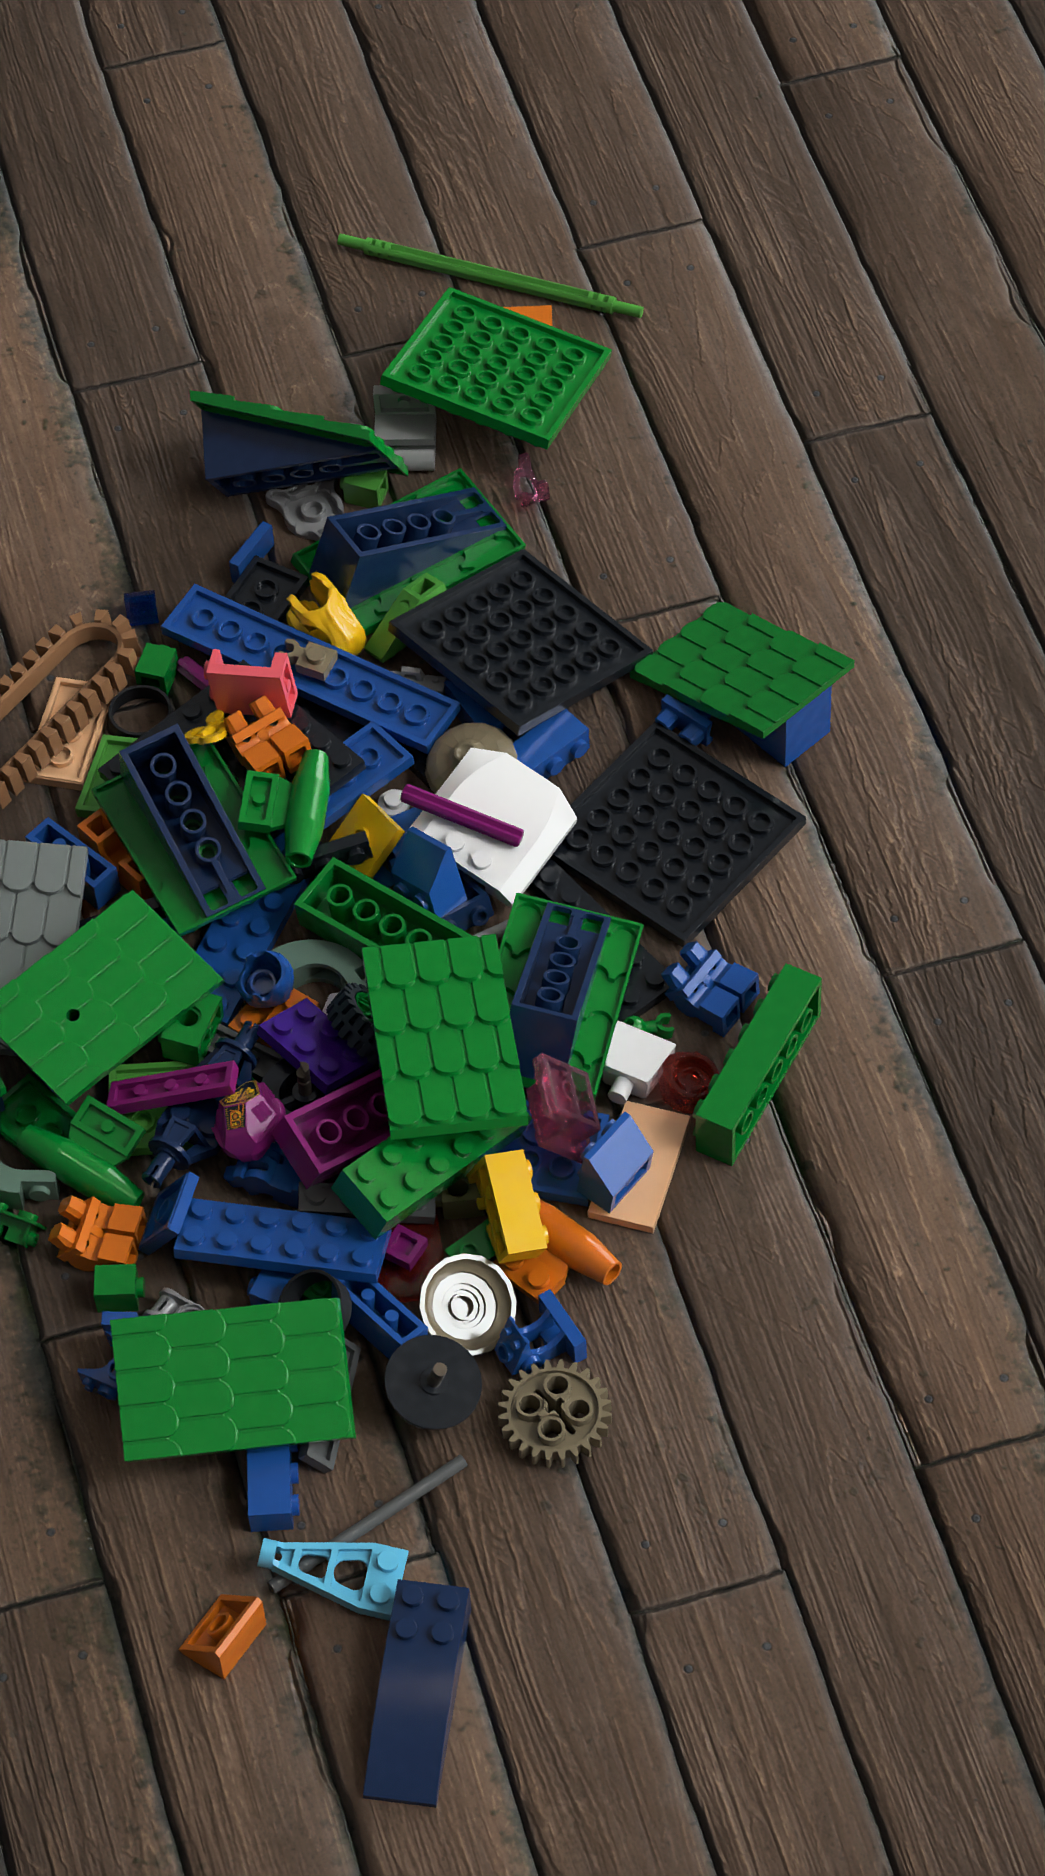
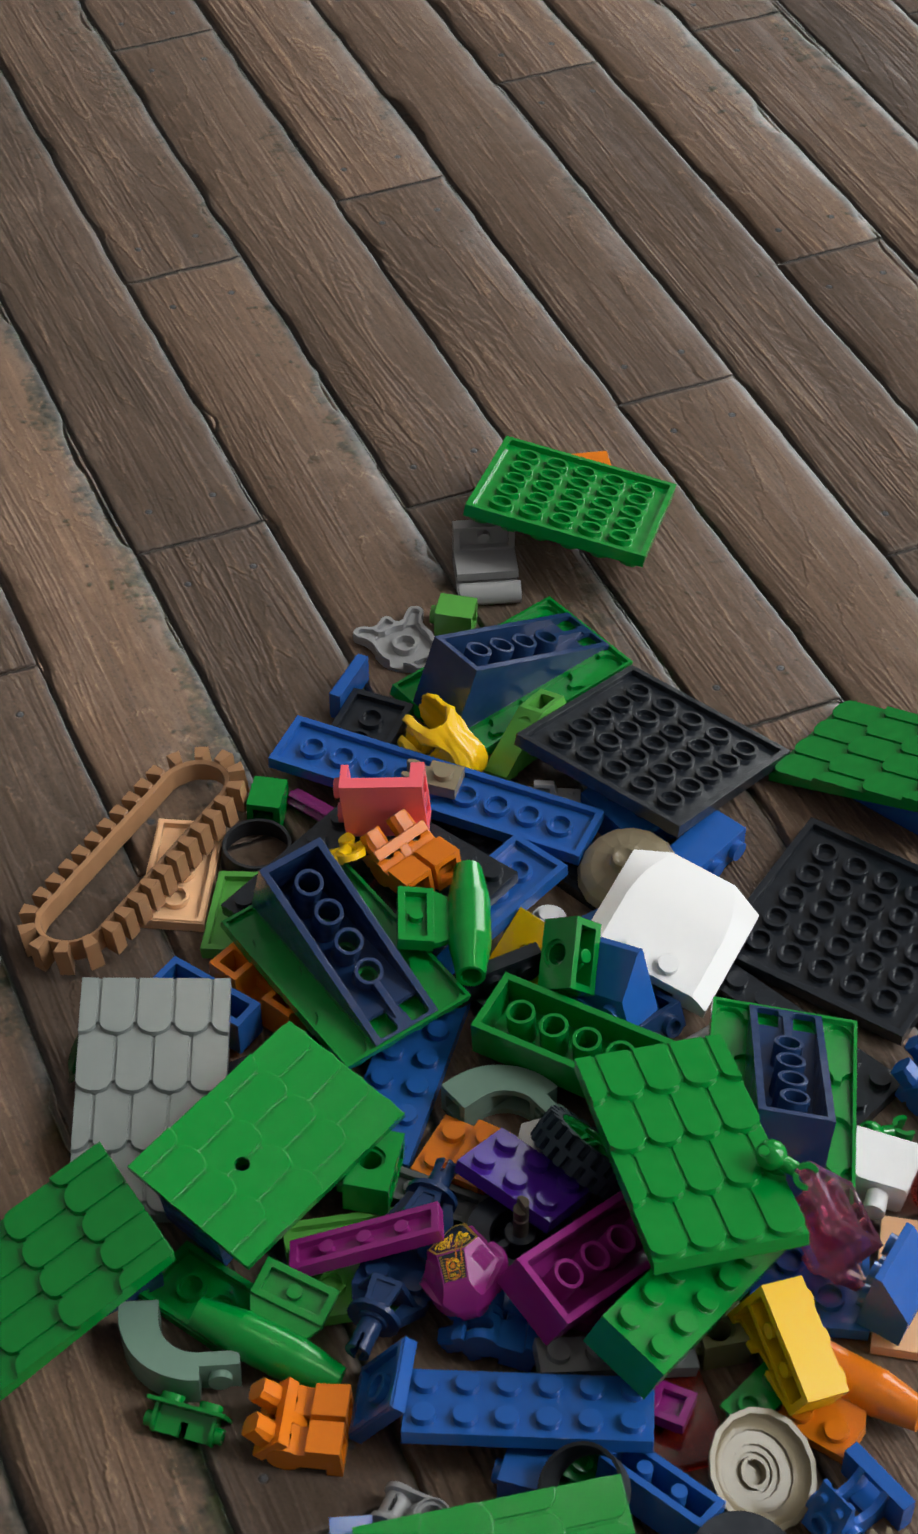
camera: 10 degrees left, 10 degrees down
green brick [94,1264,145,1313] -> none
clear blue tile [124,590,159,626] -> none
dark blue piece [190,390,408,497] -> none
blue hair [236,950,294,1008] -> none
bright green axle [337,233,644,318] -> none
magenta axle [400,784,524,847] -> none
clear pink helmet [513,453,550,508] -> none
blue hips [655,694,713,747] -> none
none -> green brick [538,916,602,997]
none -> green arm [755,1139,819,1191]

